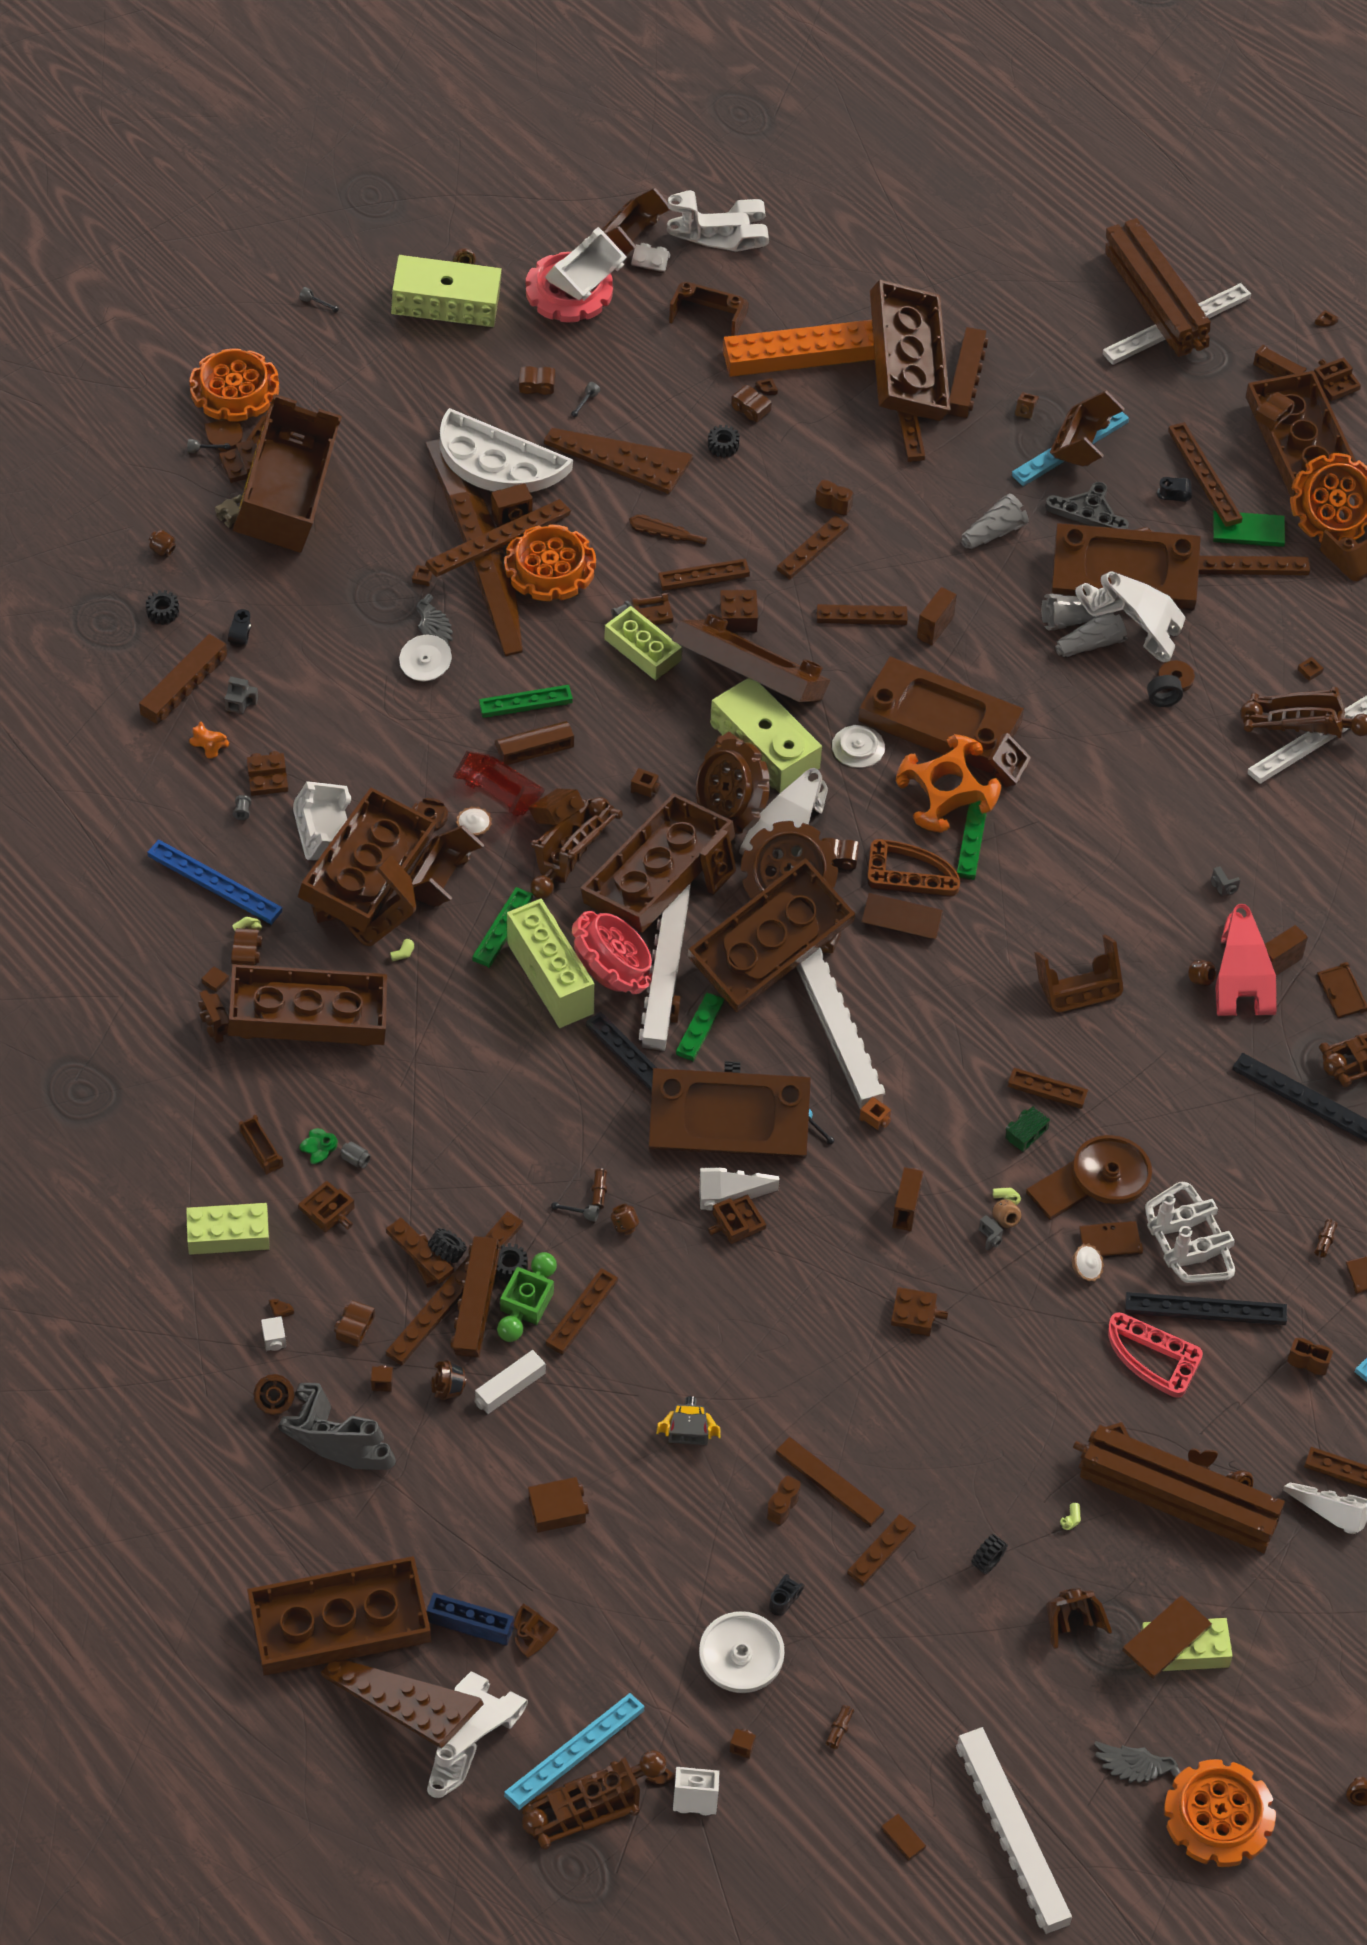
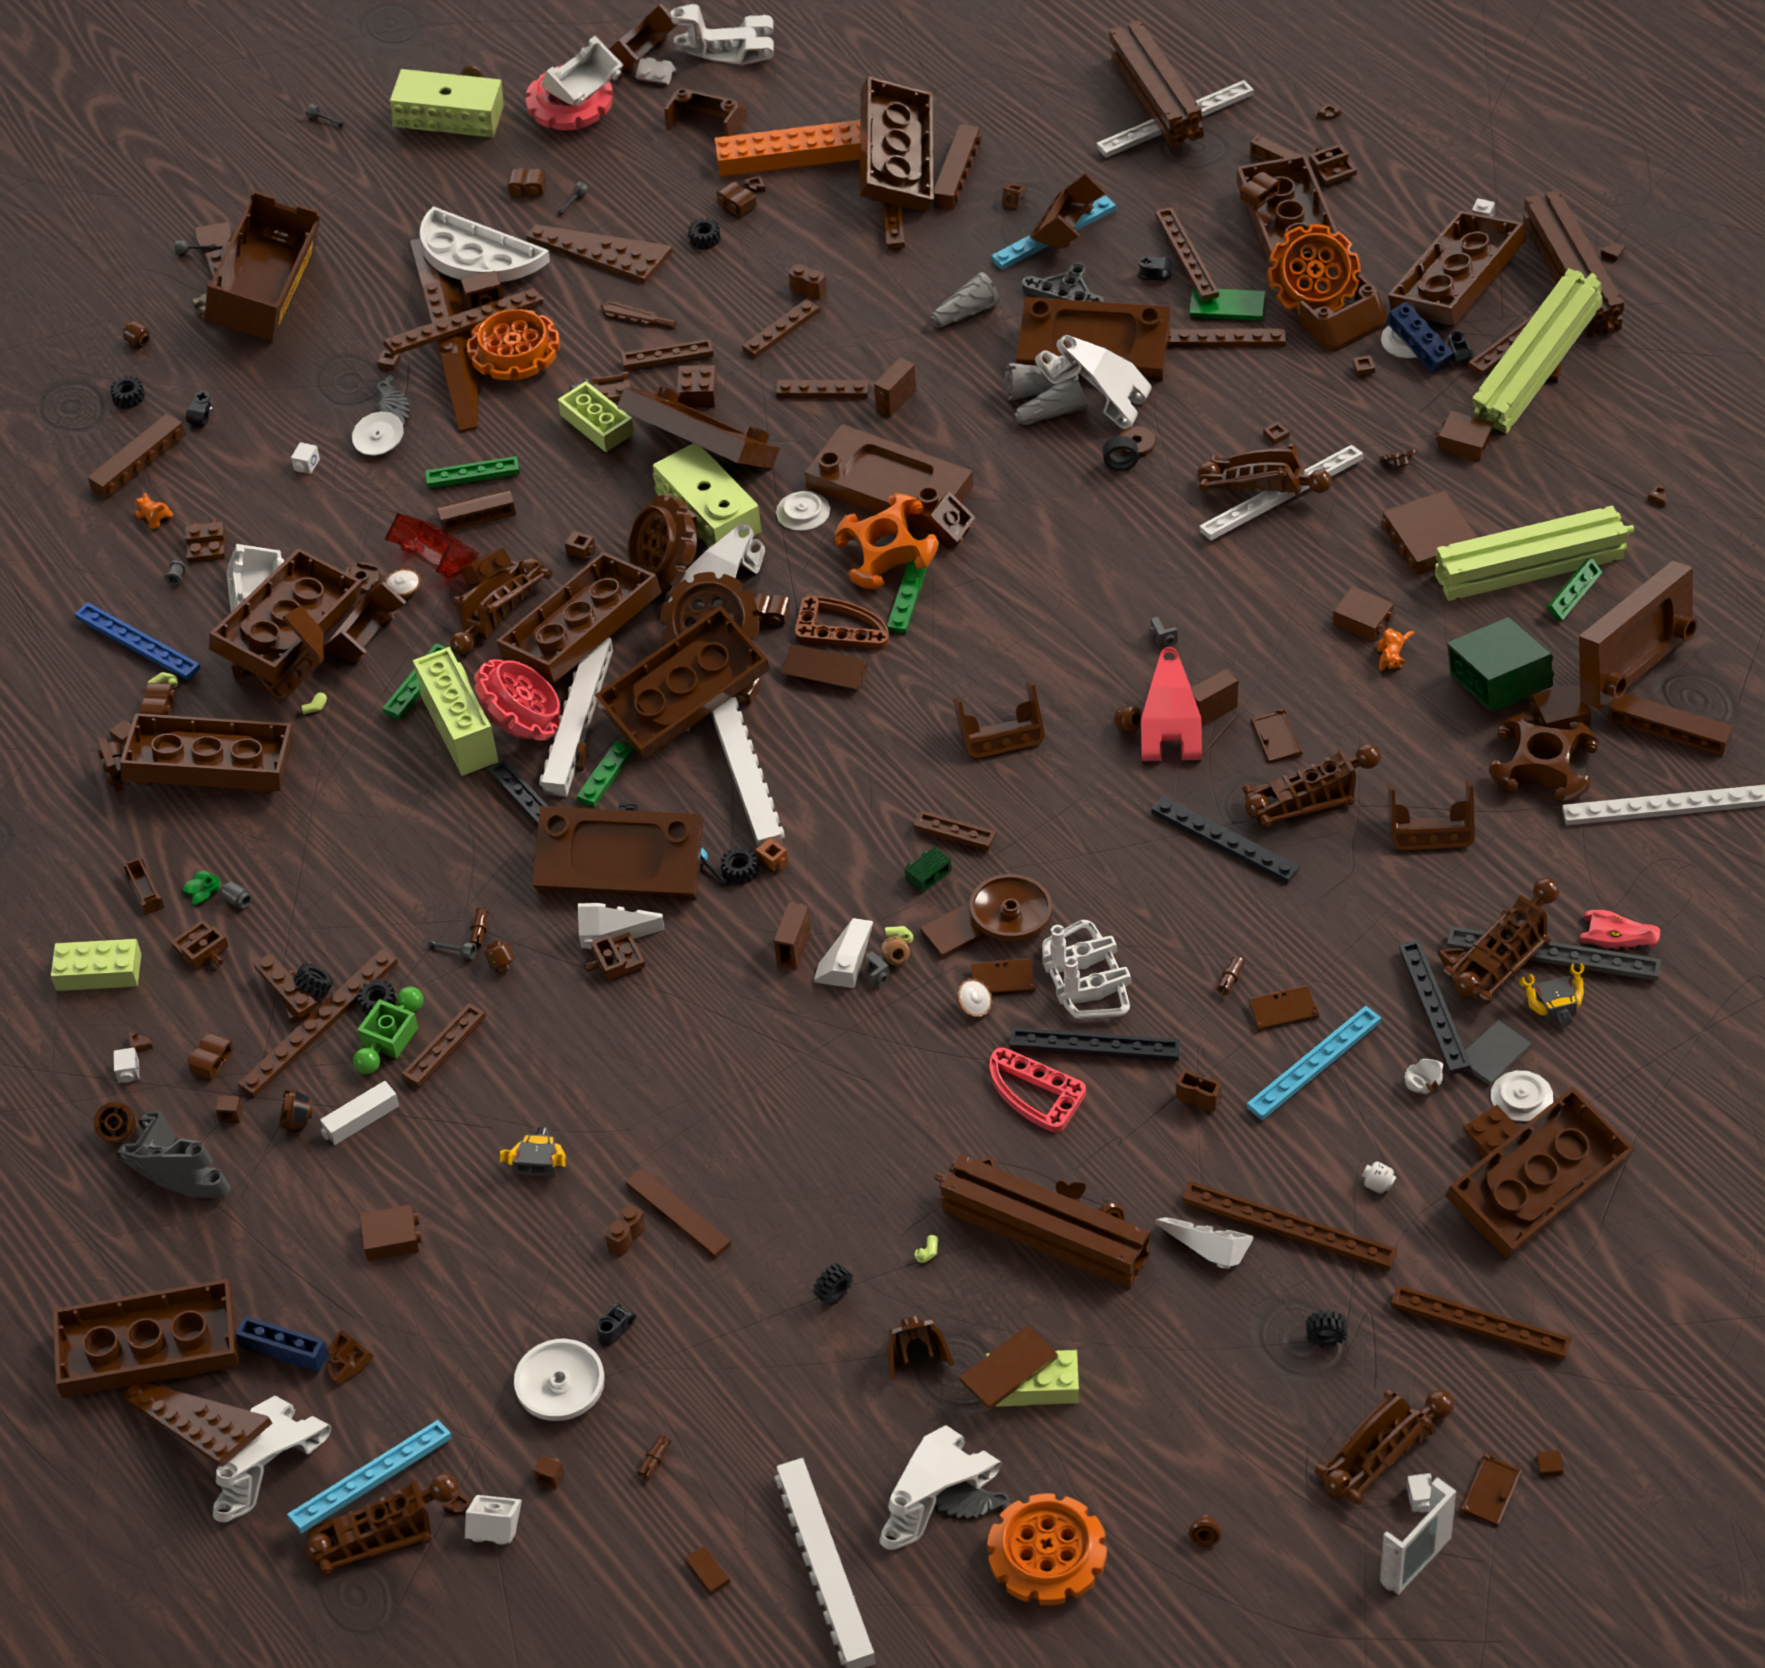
camera: 10 degrees right, 5 degrees down
orange piece [189,349,279,422] -> none
dark grey brick [224,676,258,714] -> none
reddish brown brick [451,1236,501,1358] -> none
reddish brown plate [699,829,737,895] -> none
reddish brown plate [847,1514,916,1586] -> none
reddish brown plate [891,1287,949,1336] -> none
none -> white brick [291,442,320,474]
none -> black tyre [721,846,758,885]
none -> white wedge [814,918,873,988]
none -> white piece [880,1426,1002,1550]

